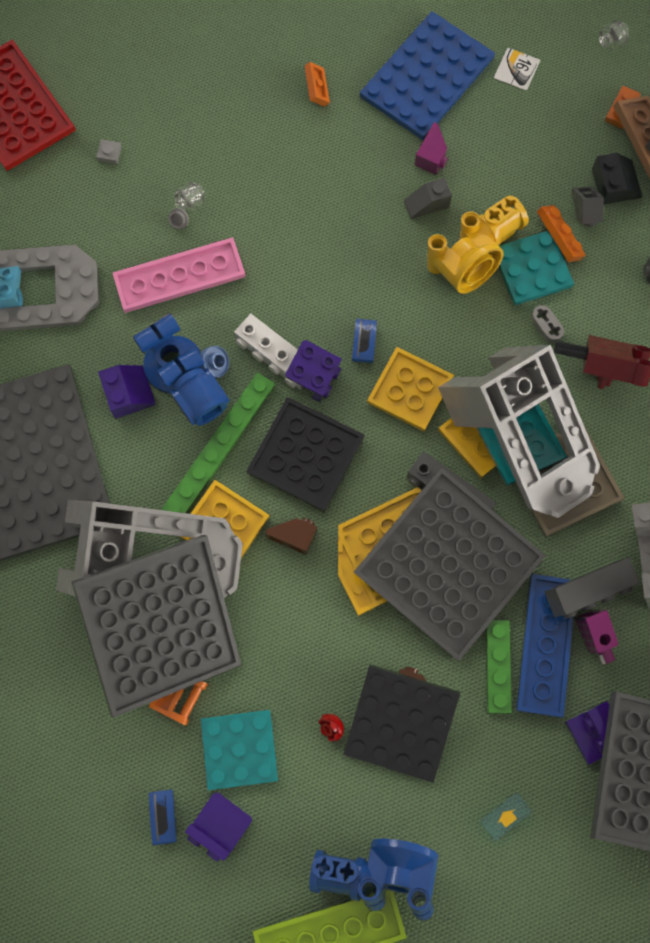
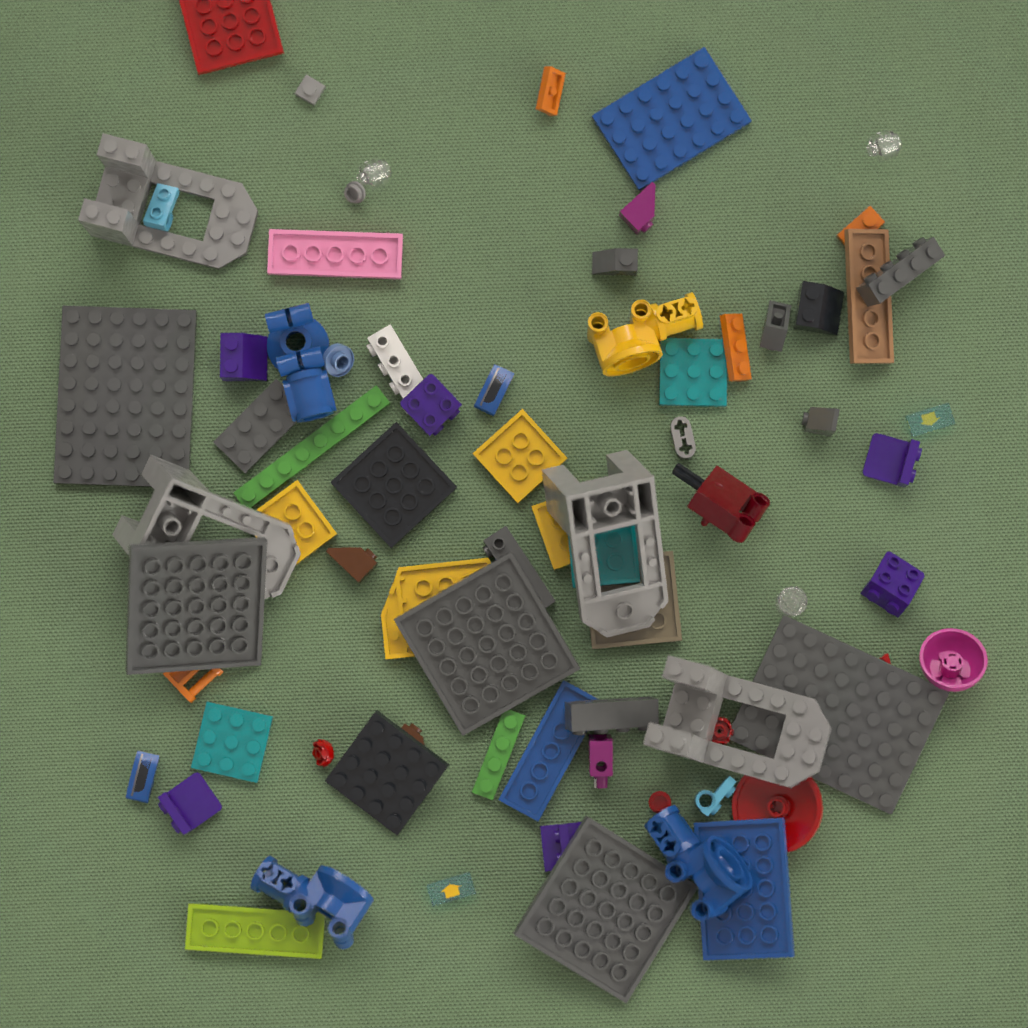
camera: 20 degrees right, 10 degrees up
sticker [494,48,540,90] -> none
none -> dark grey plate [214,379,297,474]

